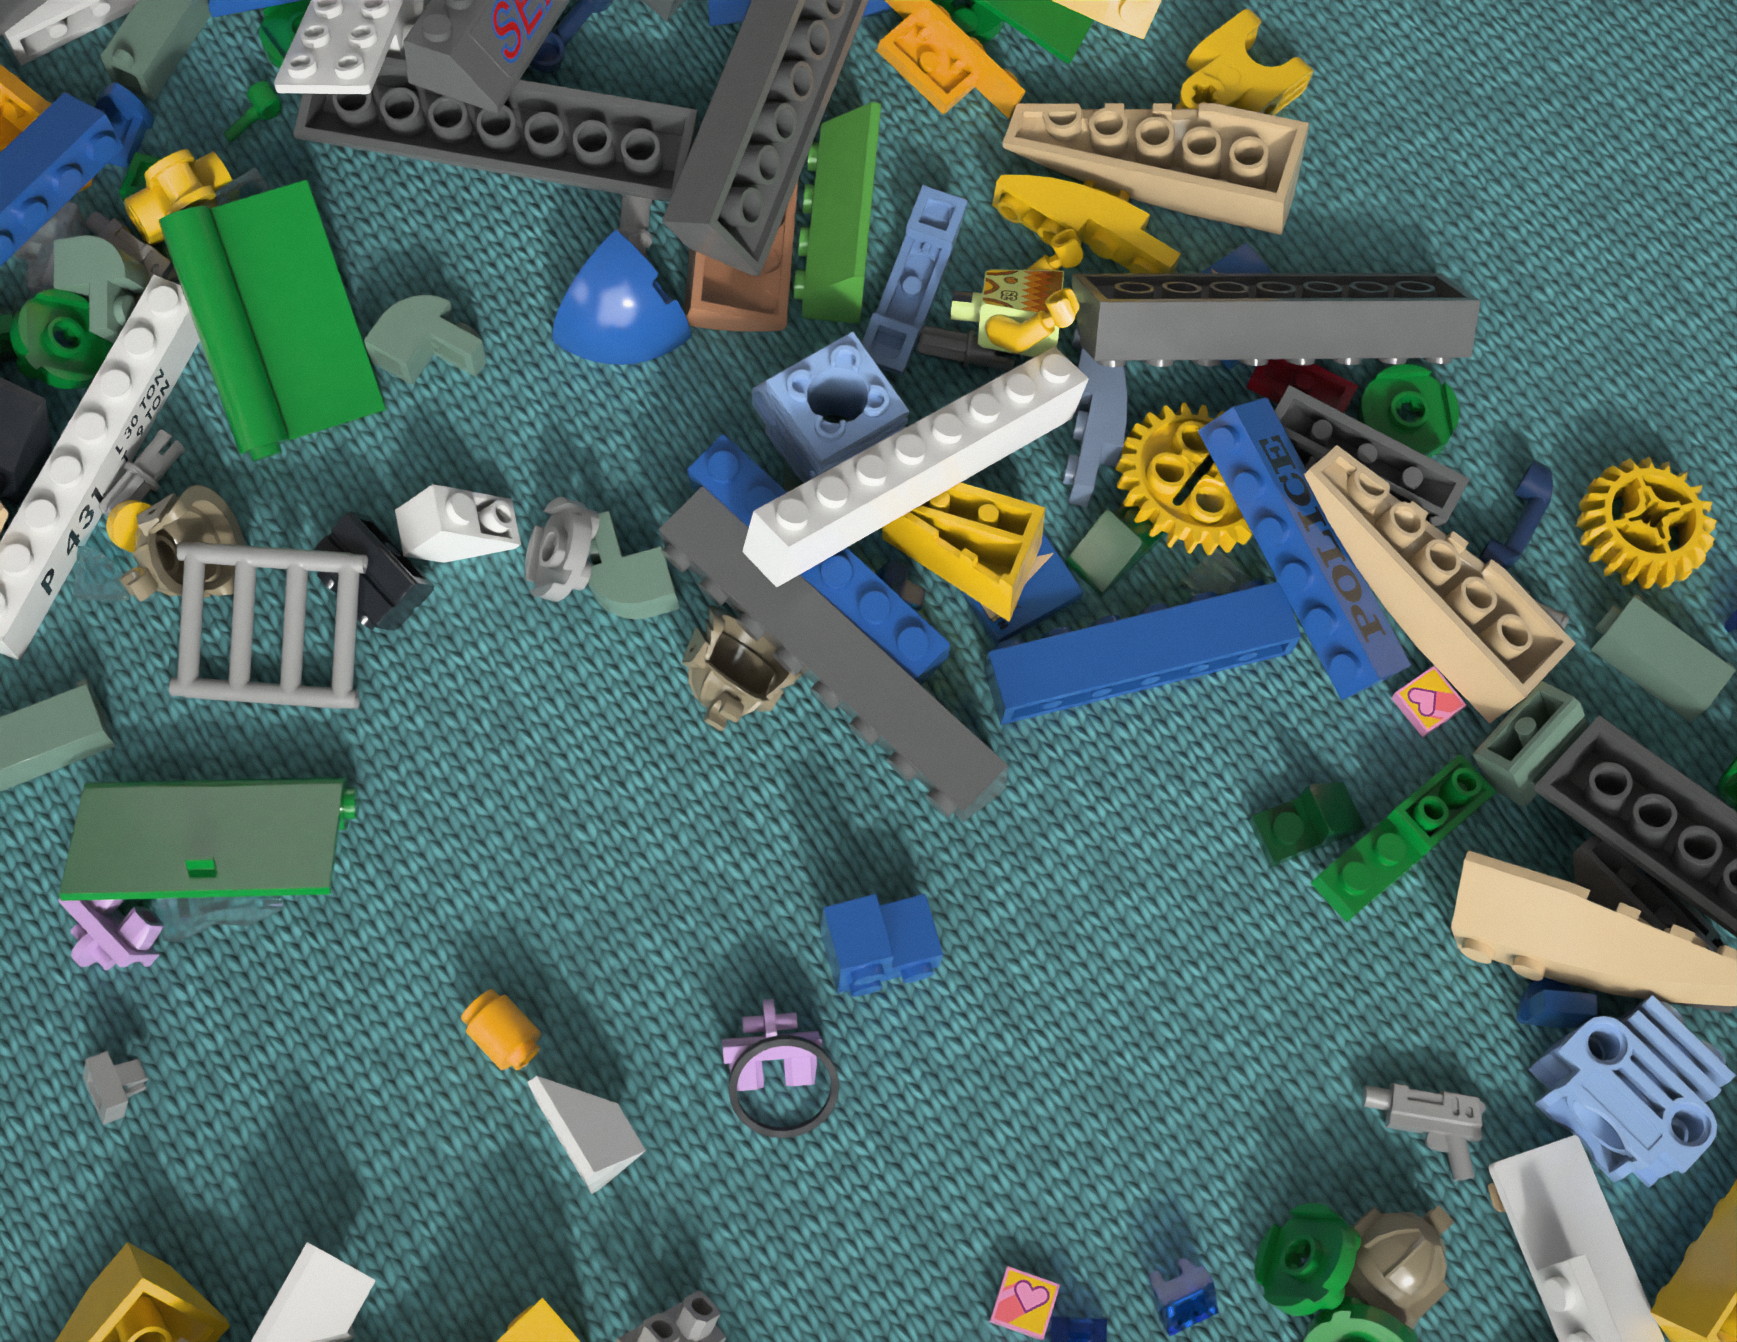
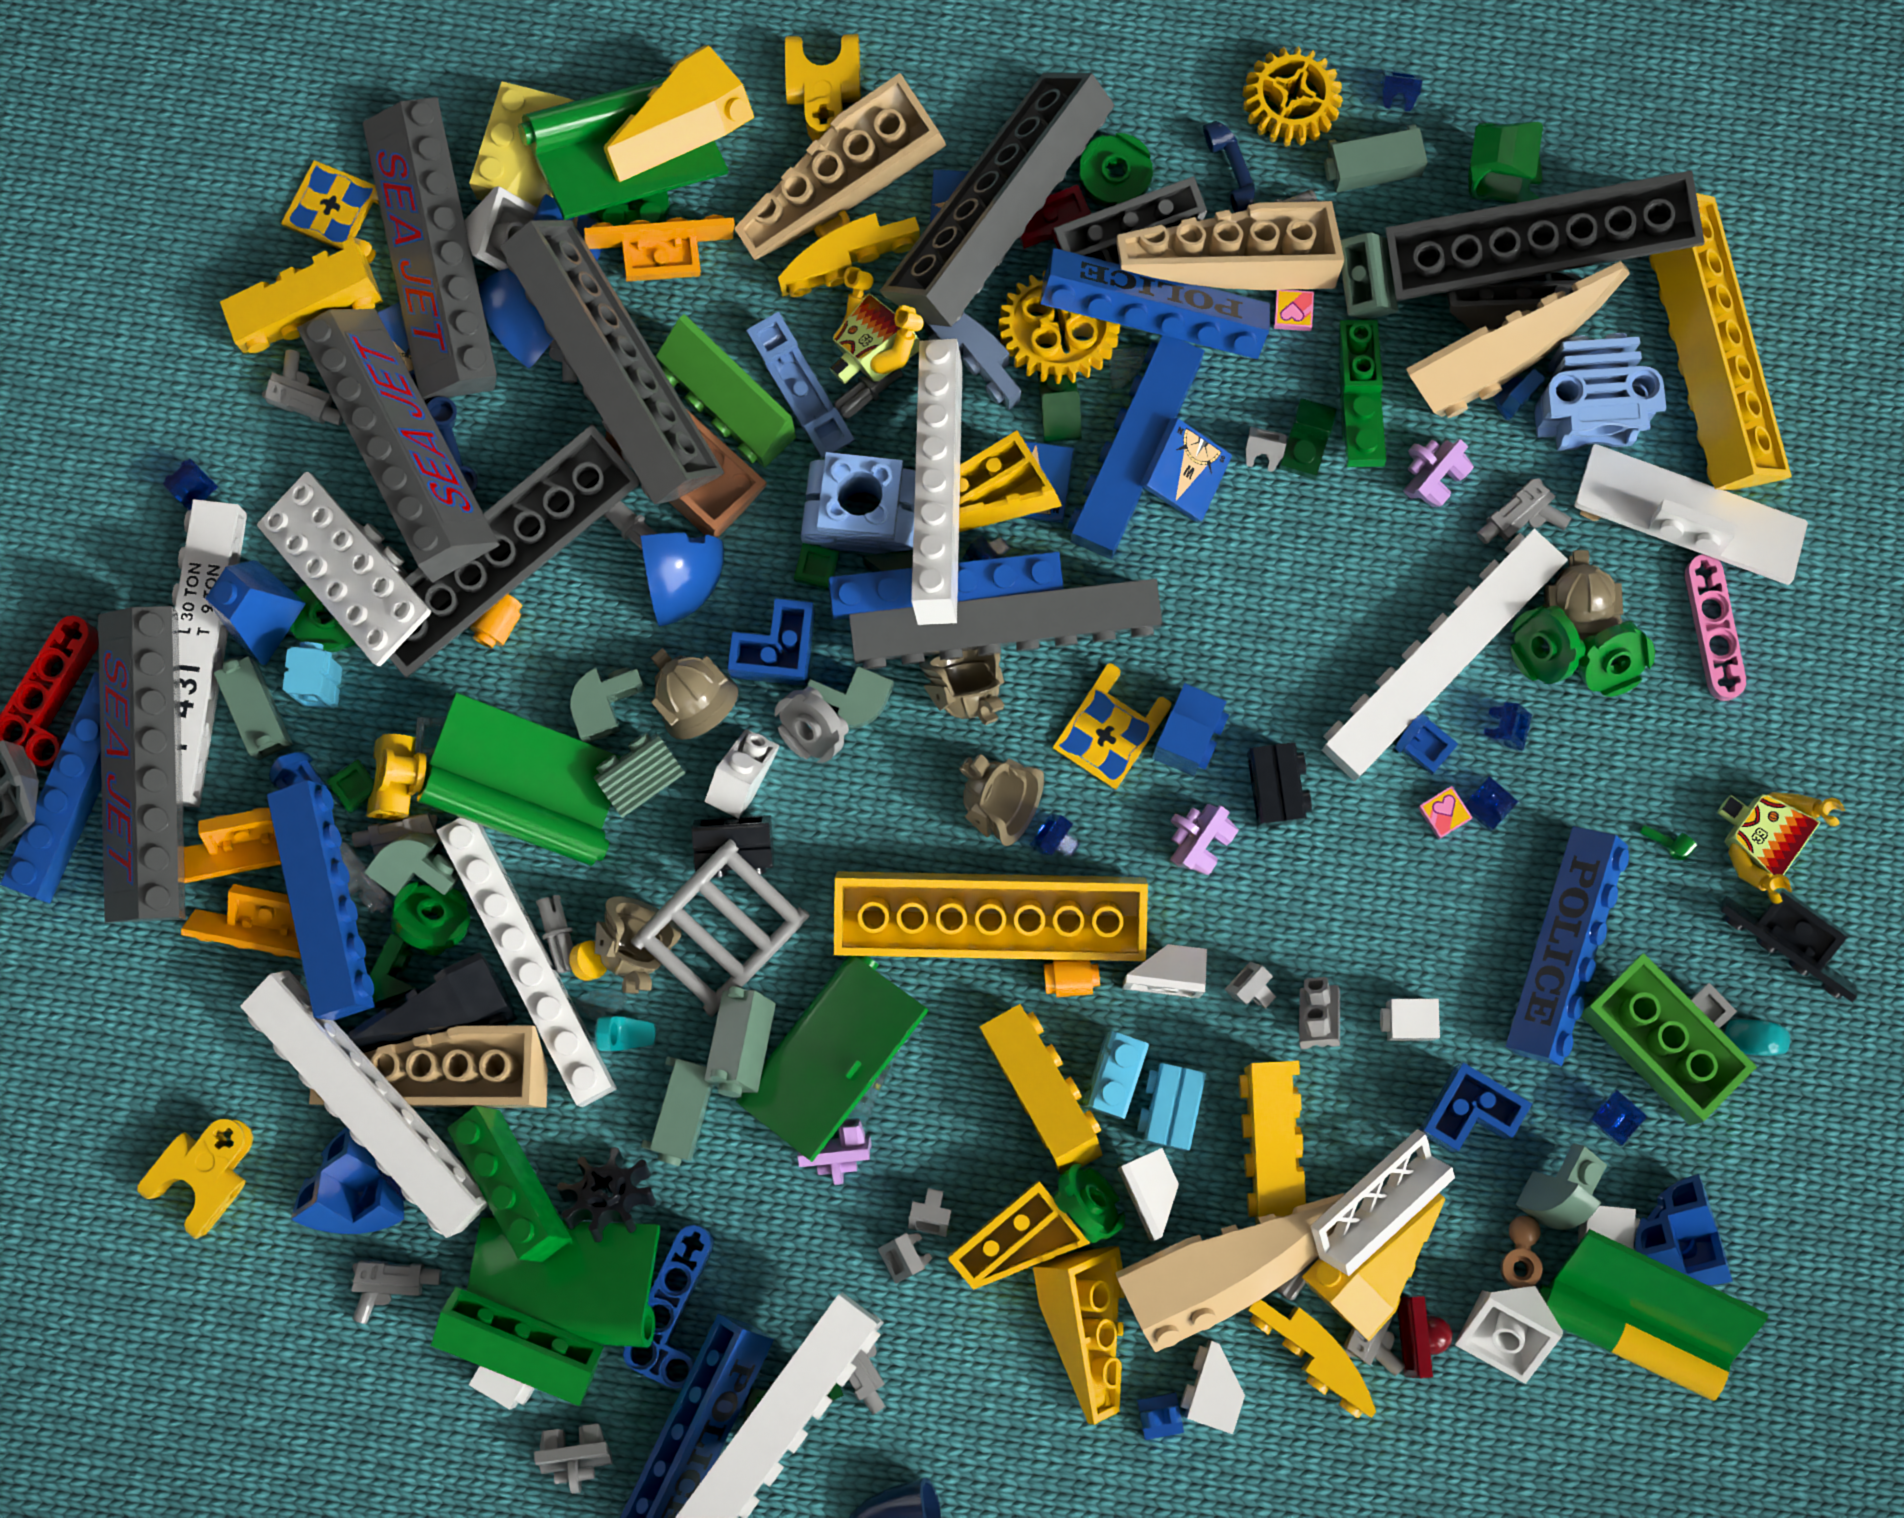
camera: 40 degrees left, 10 degrees up
green hand [223,81,281,143] -> none
black piece [728,1035,839,1138] -> none
none -> medium azure brick [282,642,342,709]
none -> light orange brick [470,594,522,649]
none -> sand green brick [593,733,685,818]
none -> teal hair [594,1016,656,1051]
none -> dark tan helmet [650,648,738,740]
none -> sand green brick [704,986,776,1097]
none -> blue brick [728,598,816,686]
none -> green tile [794,543,840,590]
none -> yellow slope [834,871,1148,961]
none -> light grey tile [878,1233,932,1284]
none -> yellow wedge [947,1181,1090,1290]
none -> dark tan helmet [959,754,1044,846]
none -> yellow wedge [979,1004,1103,1175]
none -> clear blue tile [1030,814,1080,857]
none -> yellow flag [1053,663,1172,790]
none -> green plate [1054,1164,1125,1243]
none -> medium azure brick [1082,1031,1149,1119]
none -> medium azure brick [1137,1063,1206,1151]
none -> tile [1140,418,1232,521]
none -> light grey tile [1224,961,1276,1009]
none -> light grey tile [1246,426,1287,472]
none -> black brick [1247,743,1312,829]
none -> white brick [1321,529,1568,782]
none -> blue tile [1394,713,1458,775]
none -> lavender hips [1403,439,1474,507]

